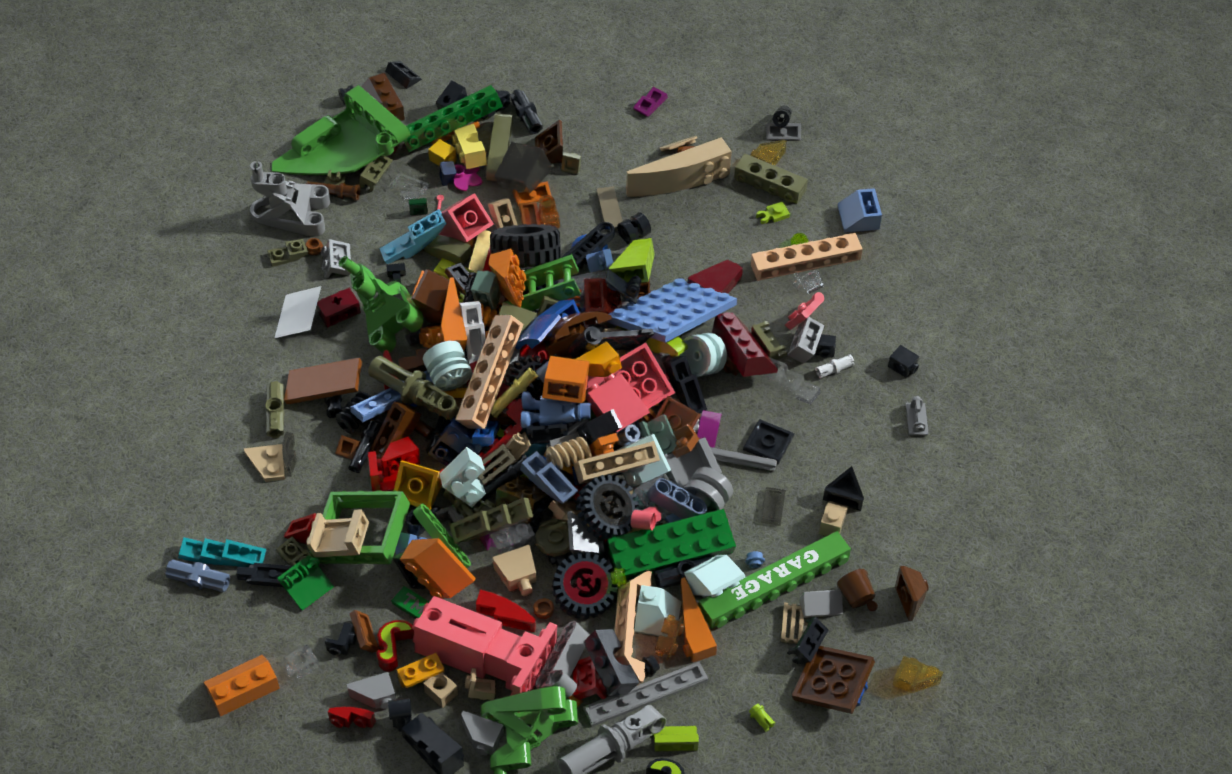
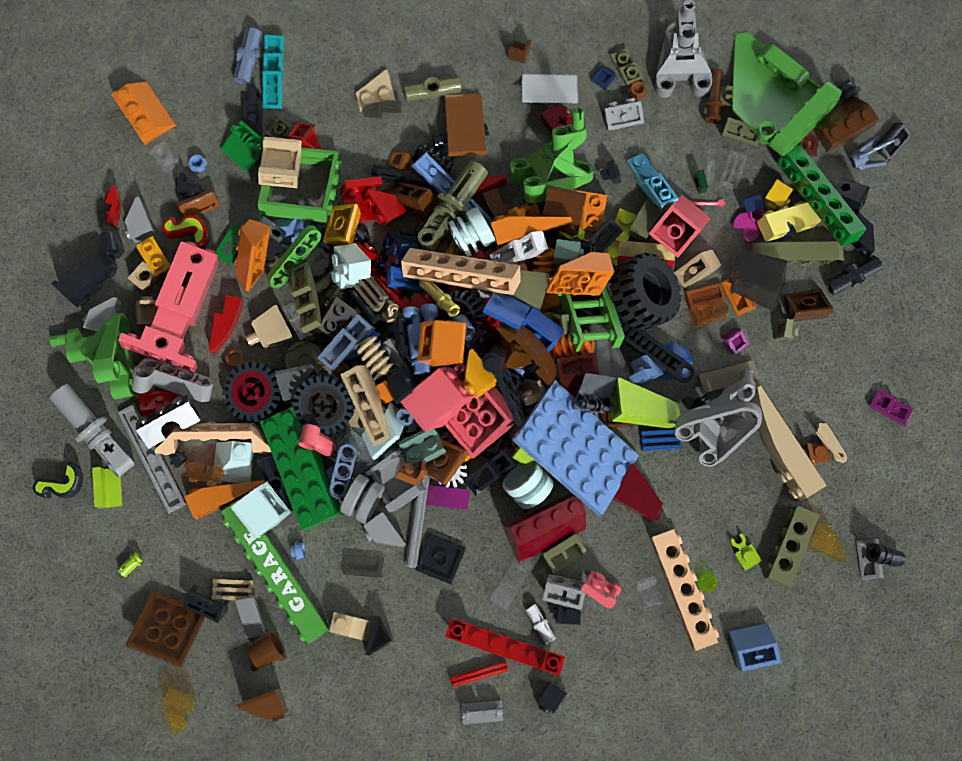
camera: 85 degrees right, 25 degrees up
clear neon green plate [611,568,626,588] -> none
none -> medium blue plate [189,155,207,172]
none -> light grey slope [363,512,406,547]
none -> red slope [445,618,566,676]
none -> red axle [450,661,508,687]
none -> reddish brown panel [508,39,532,64]
none -> dark blue tile [591,65,617,91]
none -> blue tile [641,430,682,451]
none -> light grey connector [675,368,762,466]
none -> magenta slope [721,327,749,355]
none -> sand blue plant [849,137,895,171]

